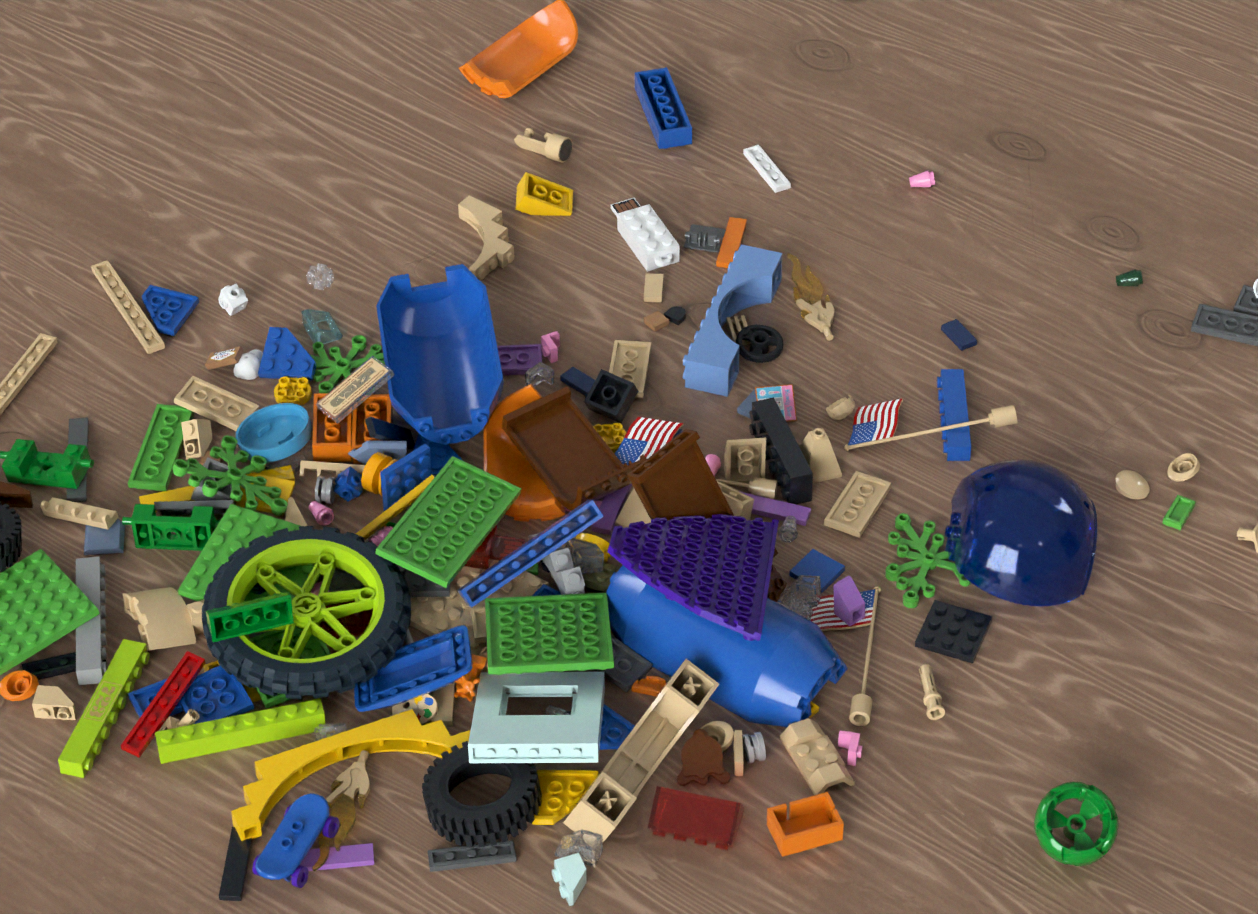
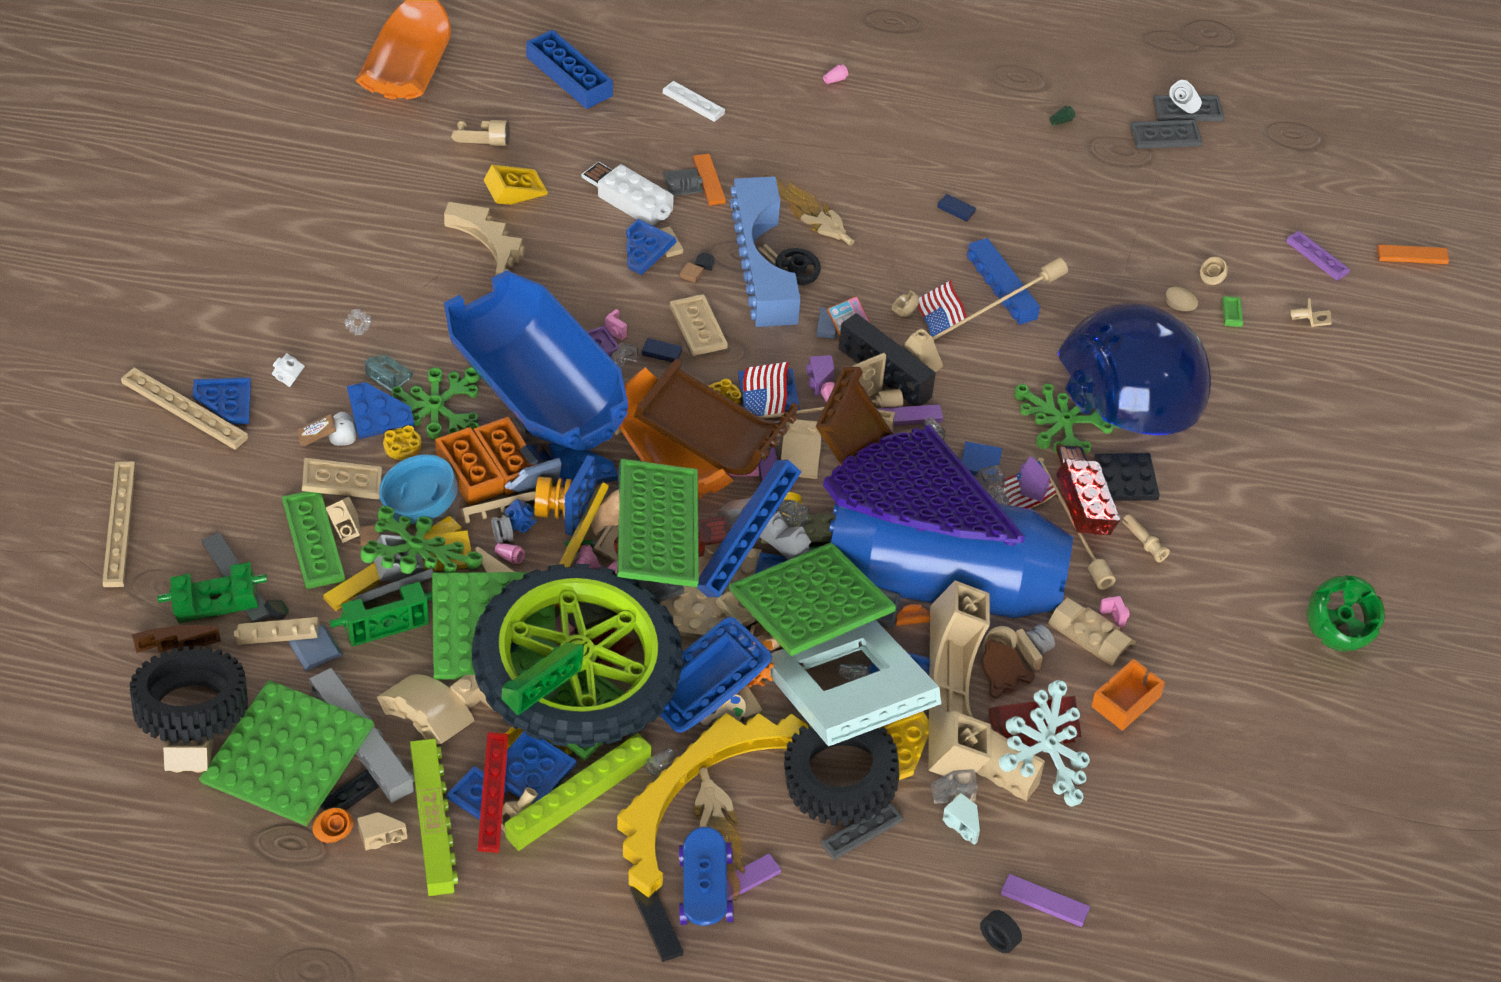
camera: 30 degrees left, 5 degrees up
tile [316,356,395,424] -> none
black brick [584,369,638,423] -> none
tan plate [824,471,891,538] -> none
none -> black tile [264,600,289,619]
none -> blue plate [626,219,677,276]
none -> medium lavender slope [806,355,834,396]
none -> tan slope [977,729,1045,801]
none -> light aqua plant [999,680,1090,807]
none -> clear red piece [1056,445,1120,536]

